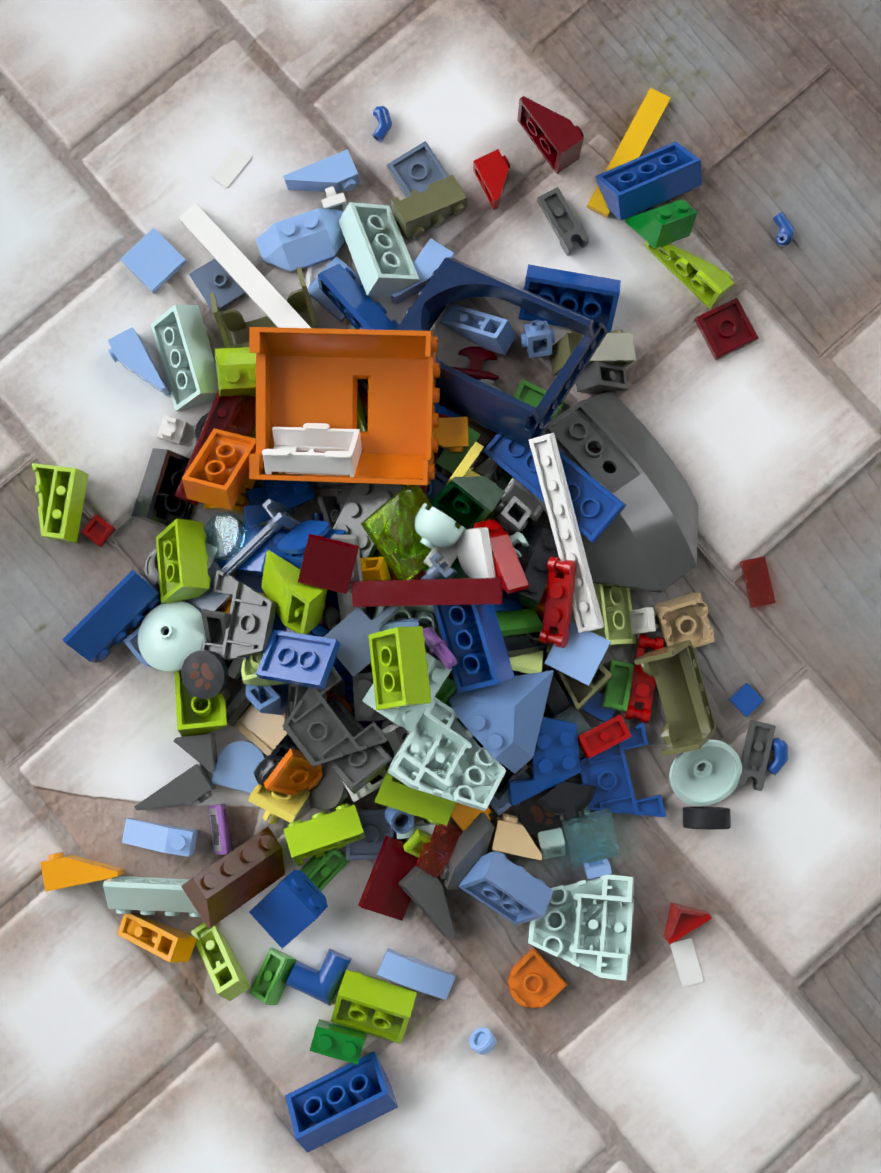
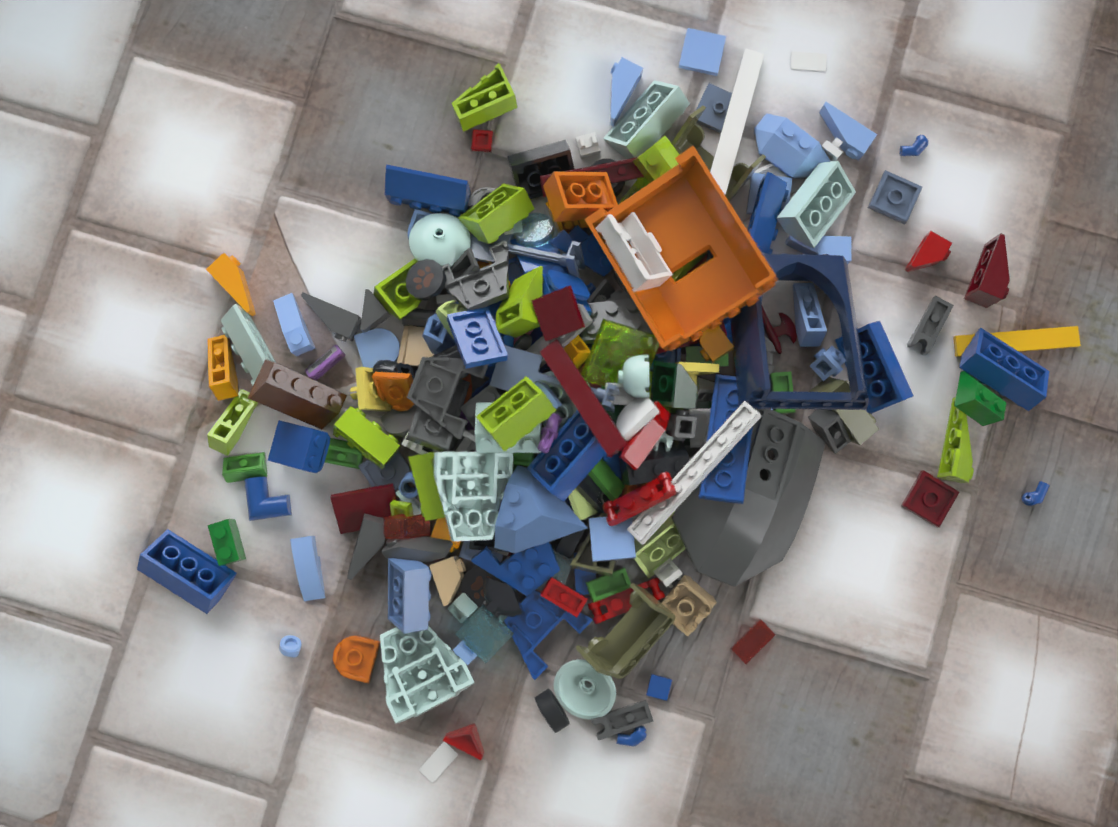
camera: 55 degrees right, 0 degrees up
clear red tile [225,395,256,437] -> none
lime slope [330,970,417,1044] -> none
olive wedge [391,175,467,241] -> none

